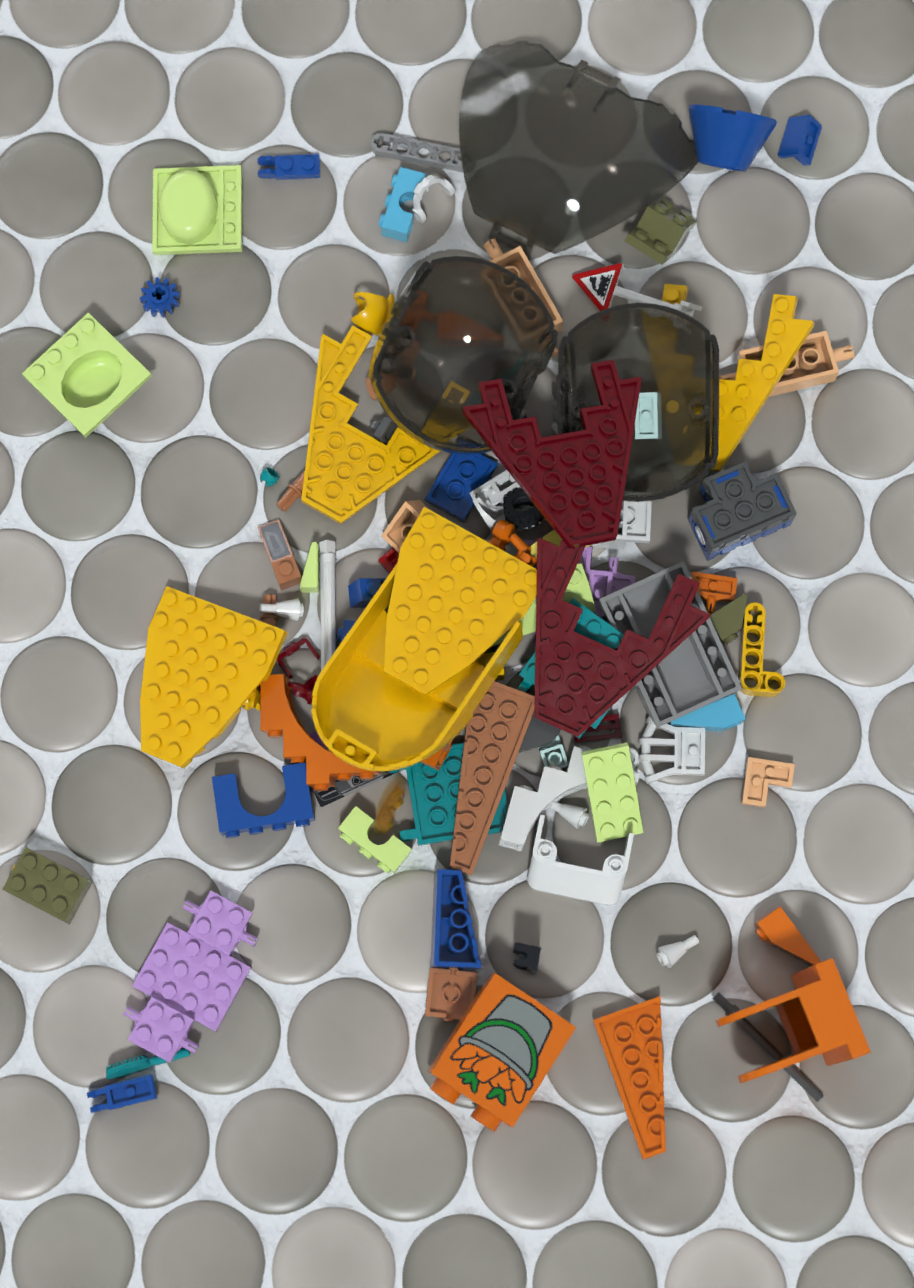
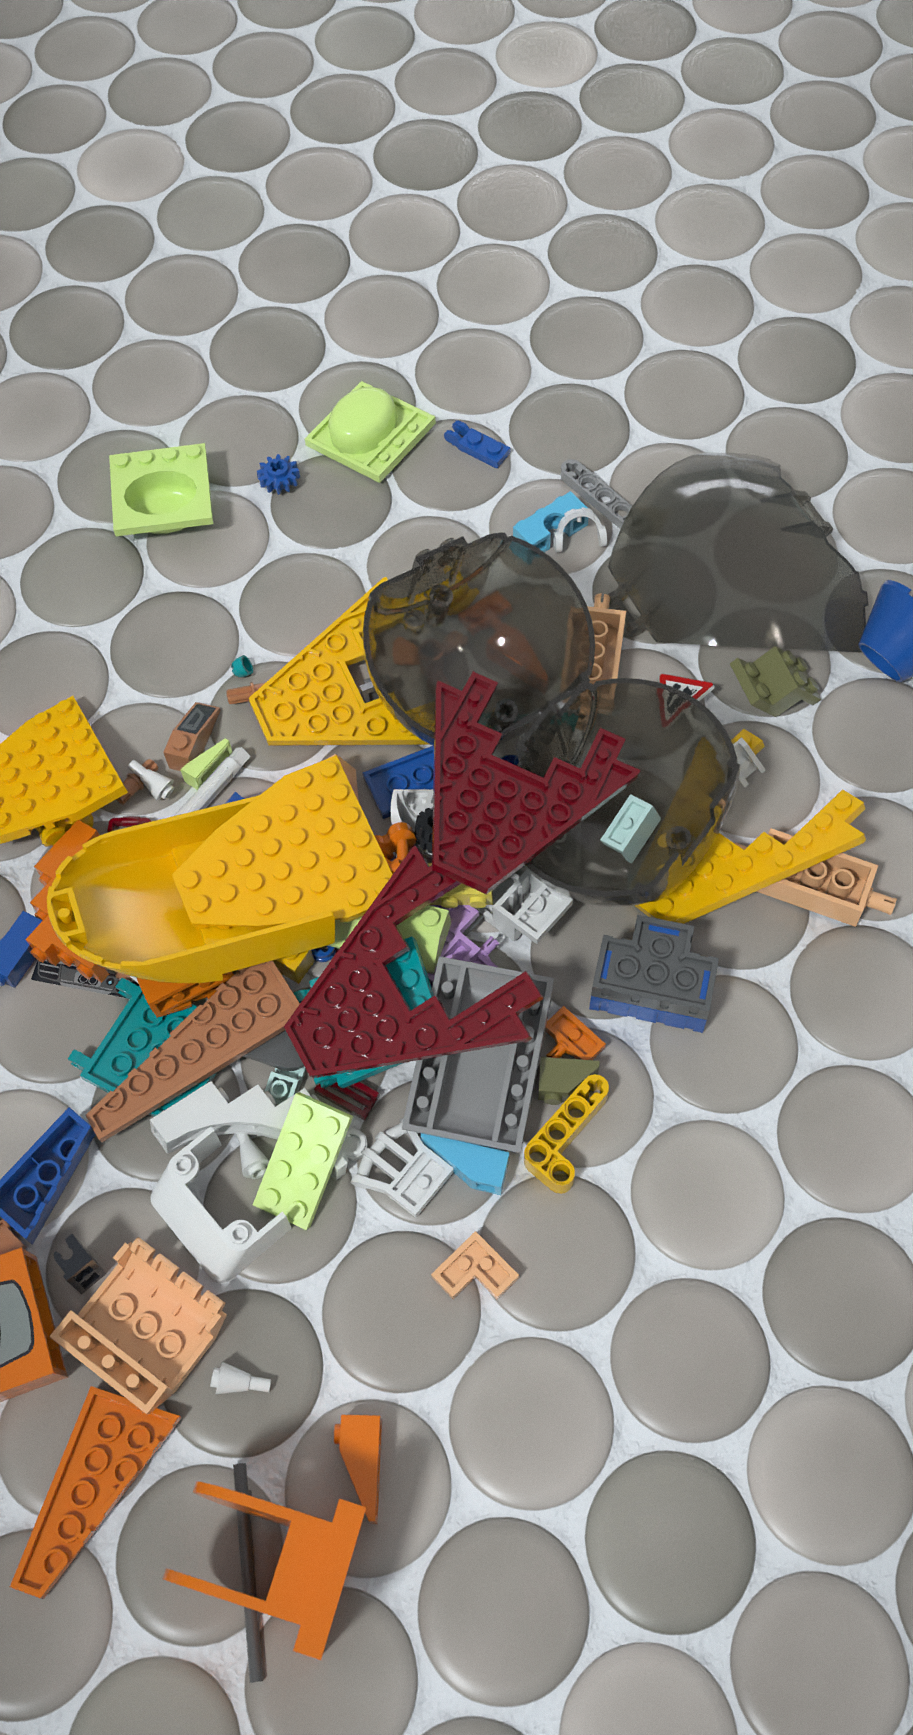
camera: 40 degrees right, 15 degrees down
yellowish green arch [338,806,412,874] -> none
clear yellow slope [374,787,405,836] -> none
none -> light nougat slope [49,1237,227,1415]

